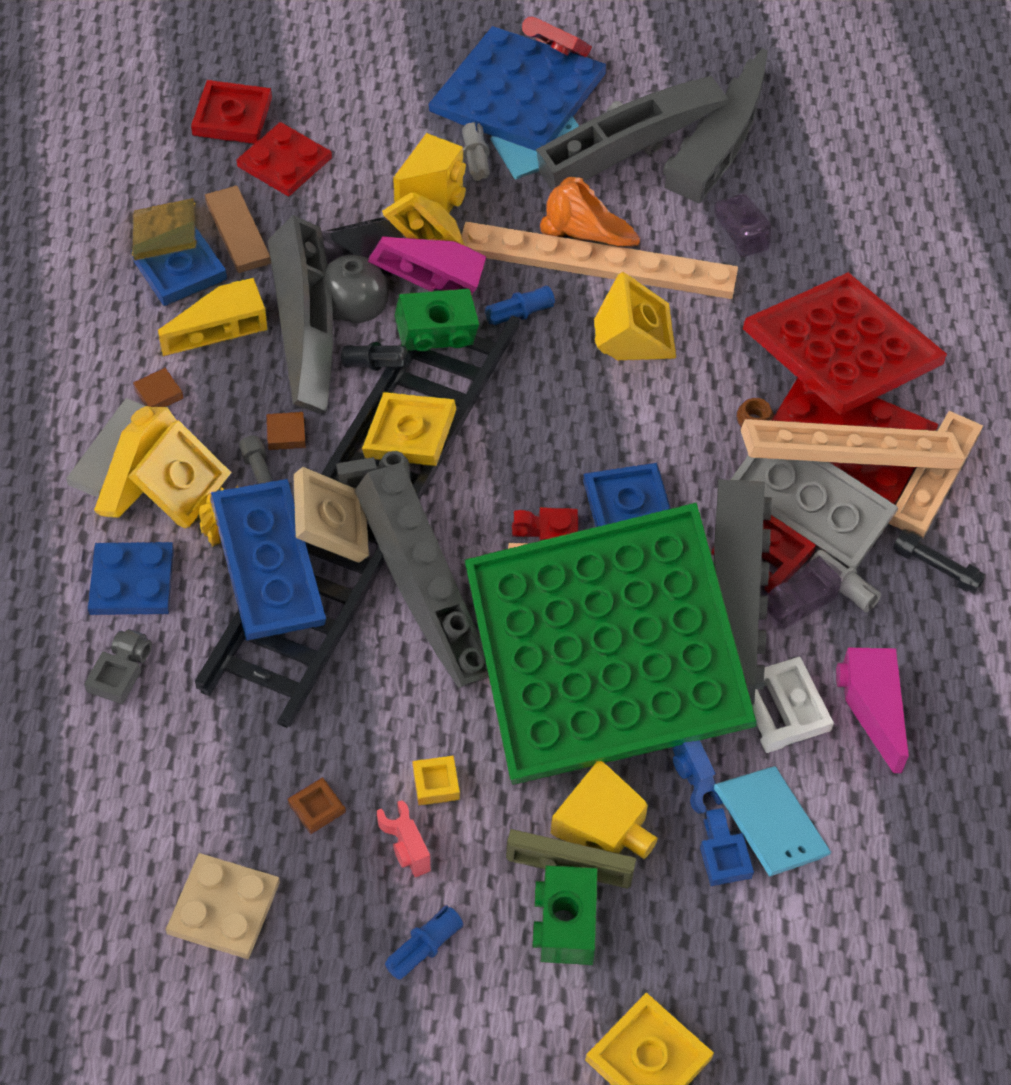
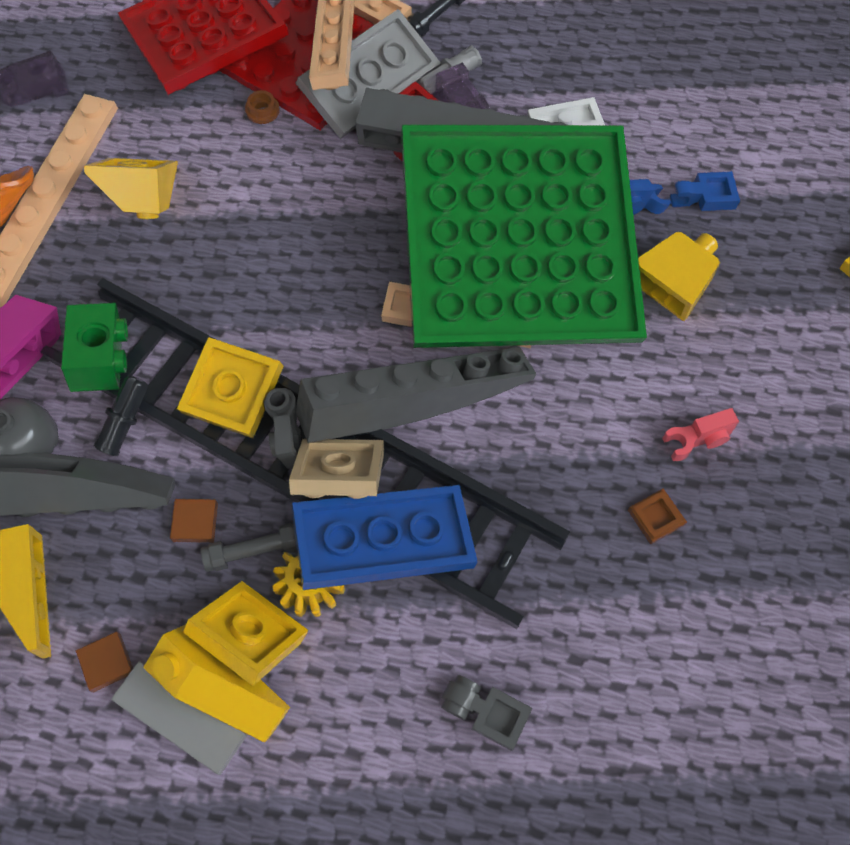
camera: 80 degrees left, 10 degrees up
blue plate [88,542,174,615] -> none
tan plate [166,853,280,960] -> none
blue axle [385,905,464,980] -> none
yellow plate [412,755,460,806] -> none
blue axle [485,285,555,325] -> none
olive tile [506,829,636,889] -> none
red plate [512,507,578,541] -> none
green brick [532,865,597,965] -> none
blue plate [583,463,671,527] -> none
medium azure container [714,766,831,877] -> none
dark pink slope [836,648,909,773] -> none

